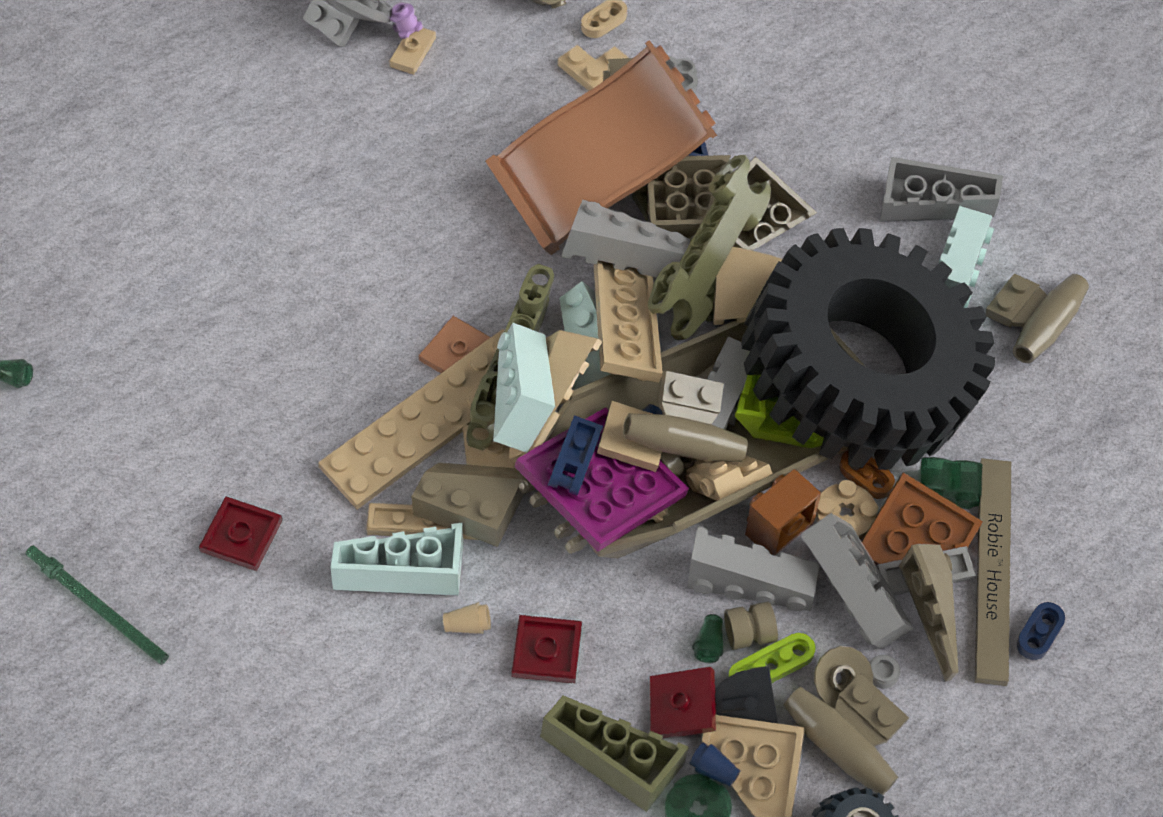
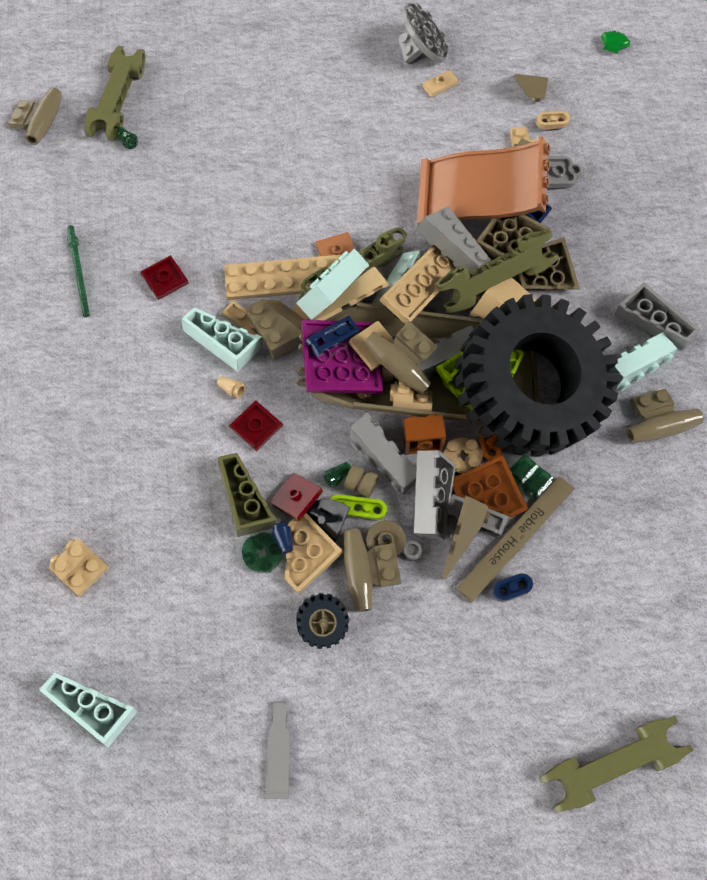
camera: 40 degrees right, 10 degrees up
lavender brick [390,3,423,39] -> none

